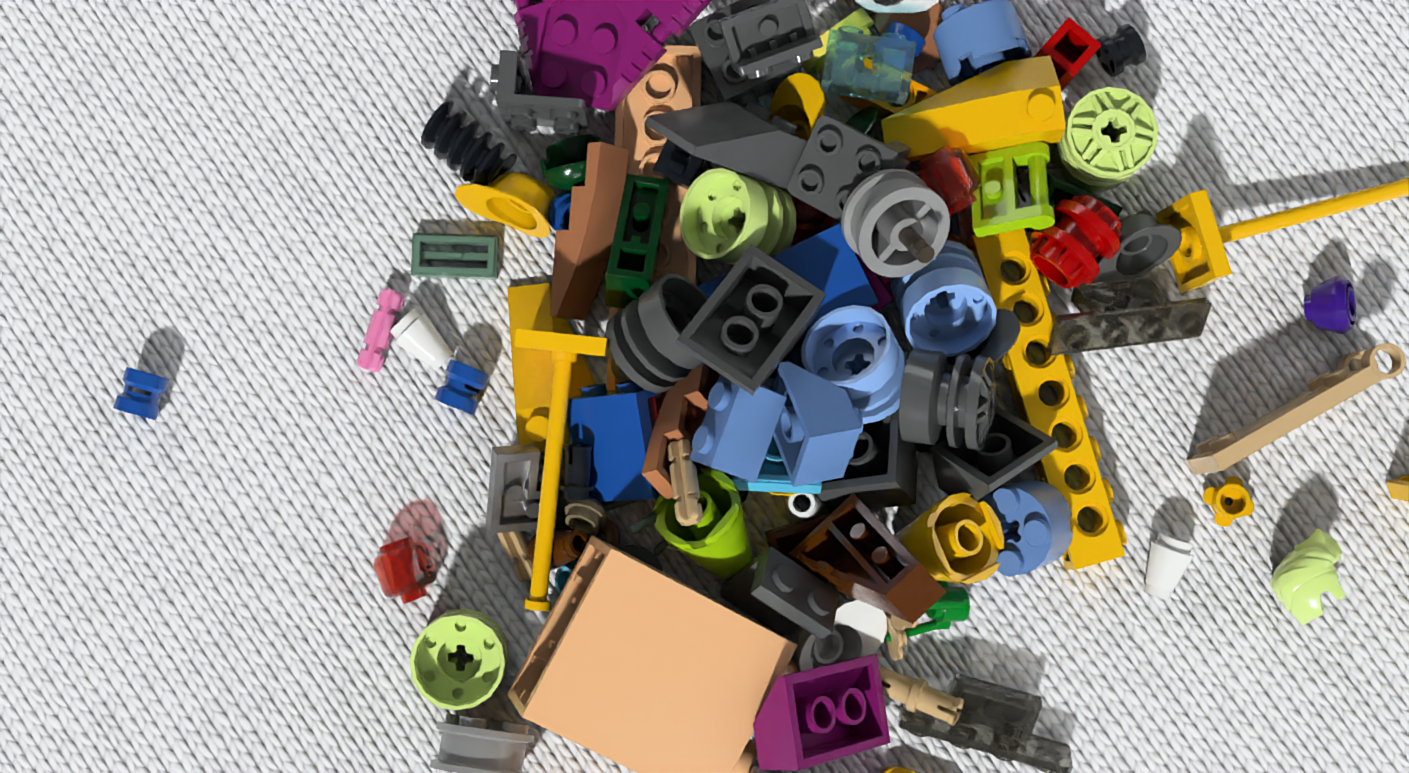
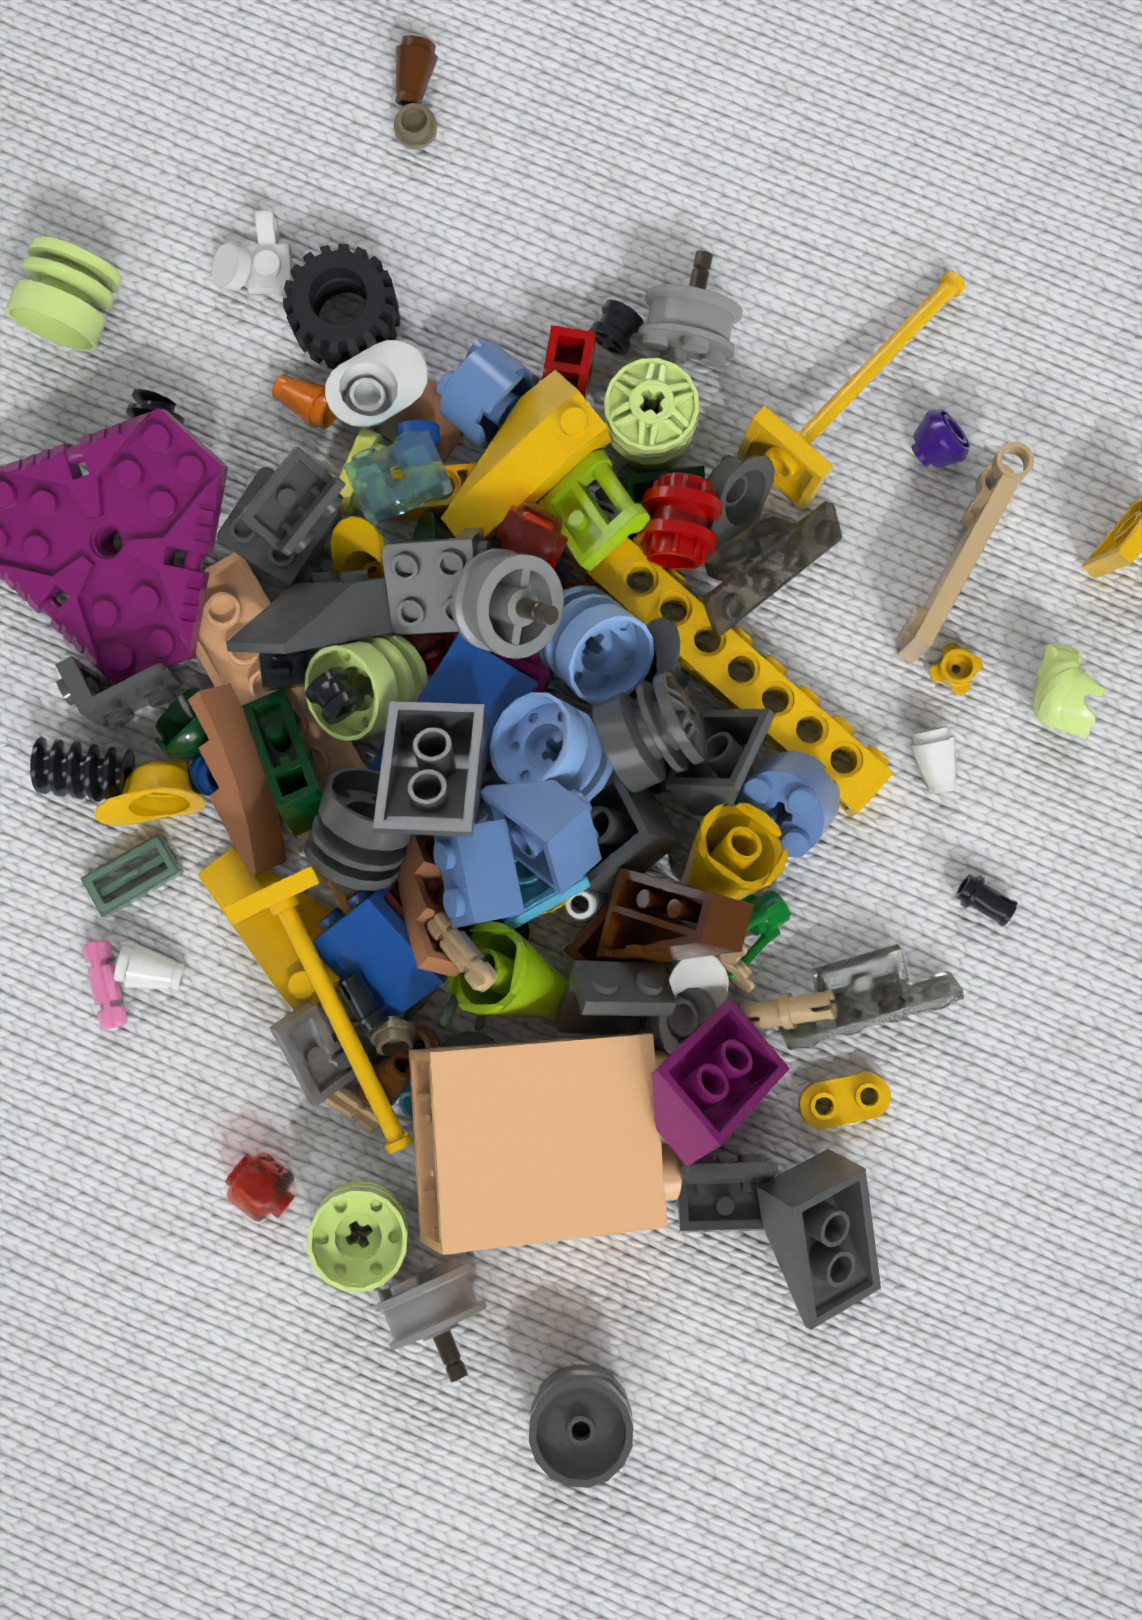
camera: 30 degrees left, 0 degrees up
blue wheel [434,359,490,415] -> none
none -> black wheel [305,666,365,725]
none -> light grey wheel [637,250,743,368]
none -> black pin [955,874,1018,927]

